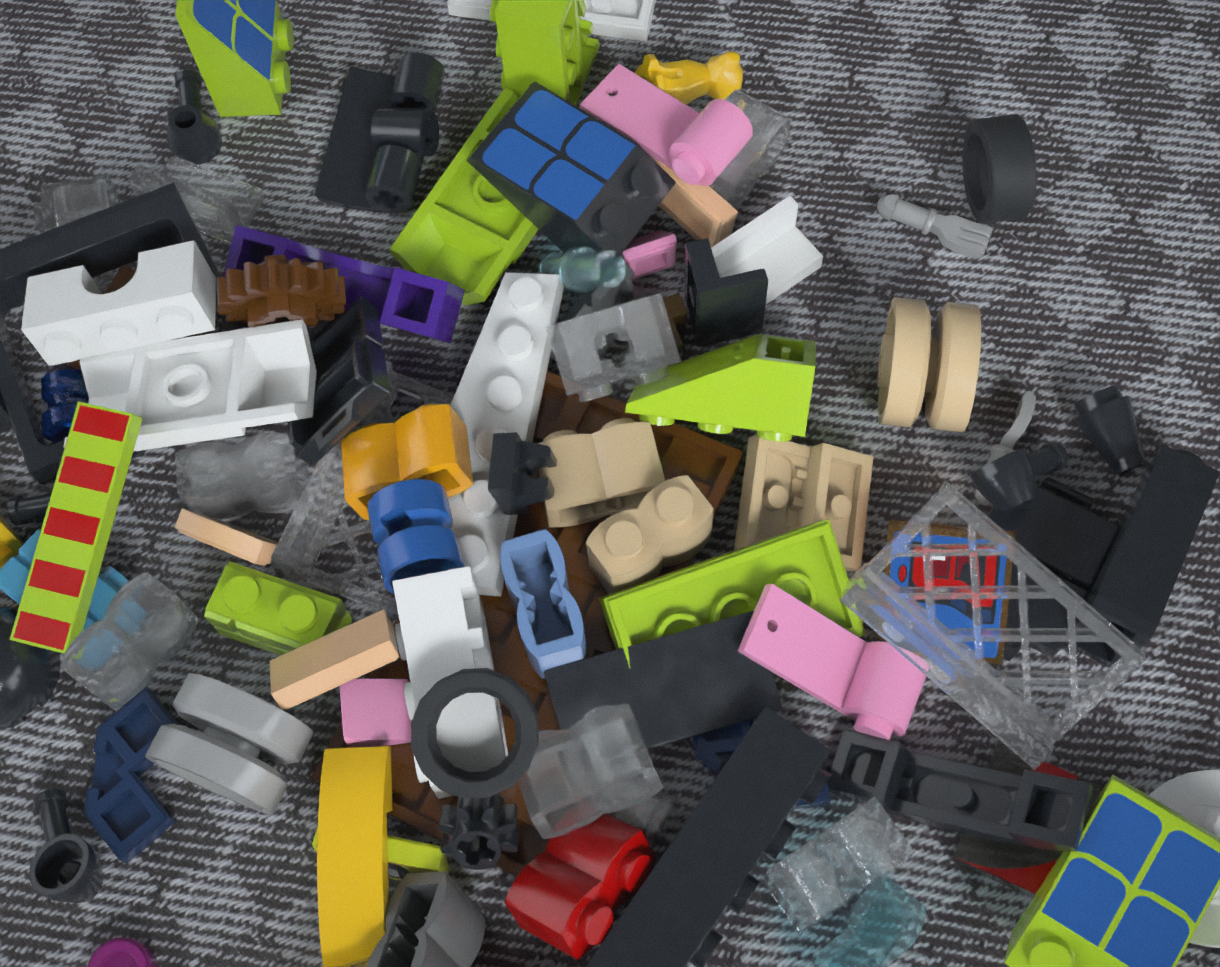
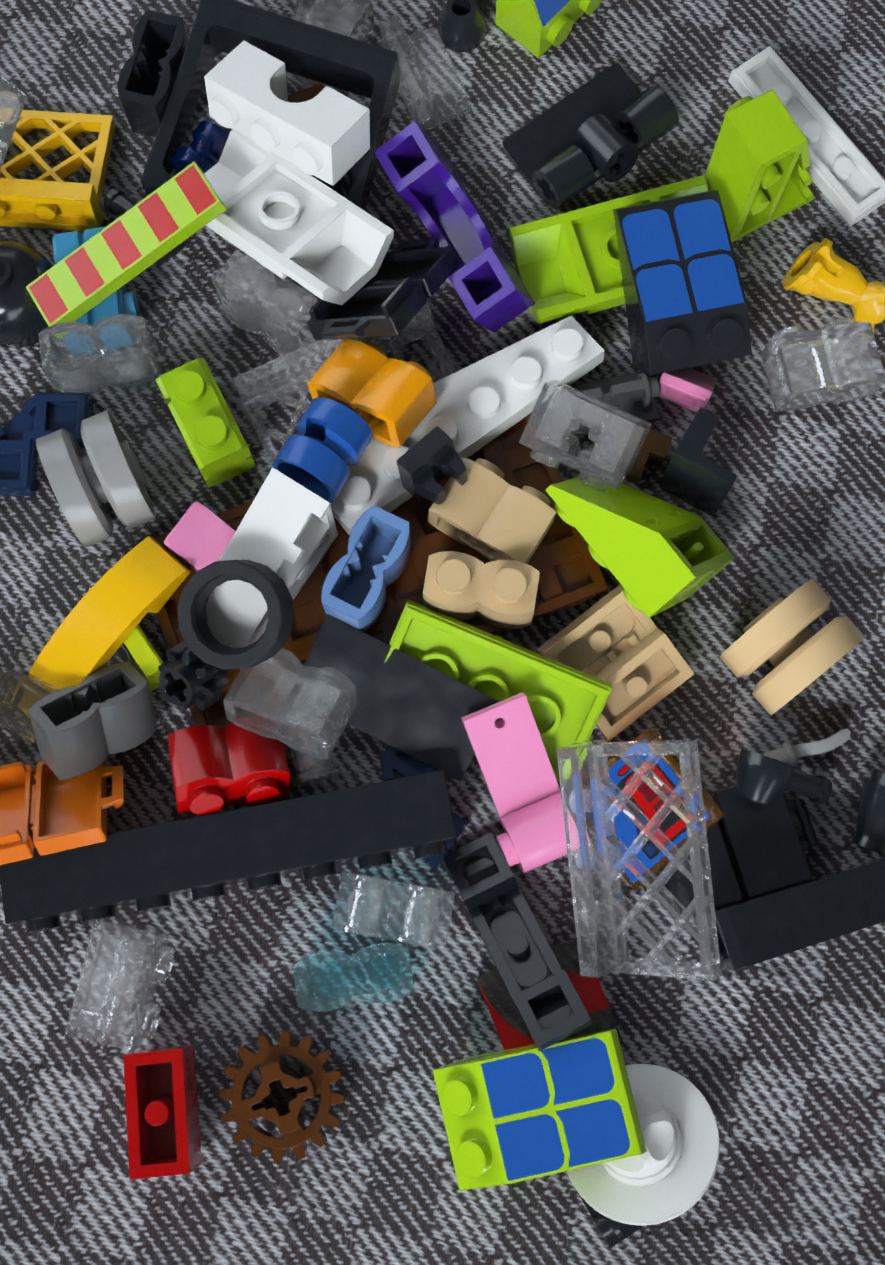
camera: 40 degrees right, 10 degrees up
light nougat tile [175,509,280,566] -> none
reddish brown gear [217,255,346,328] -> none
light nougat tile [270,609,399,710] -> none
clear light blue pin [539,247,626,292] -> none
bright pink door [580,63,753,186] -> none
light nougat tile [650,156,738,247] -> none
white panel [711,196,823,304] -> none

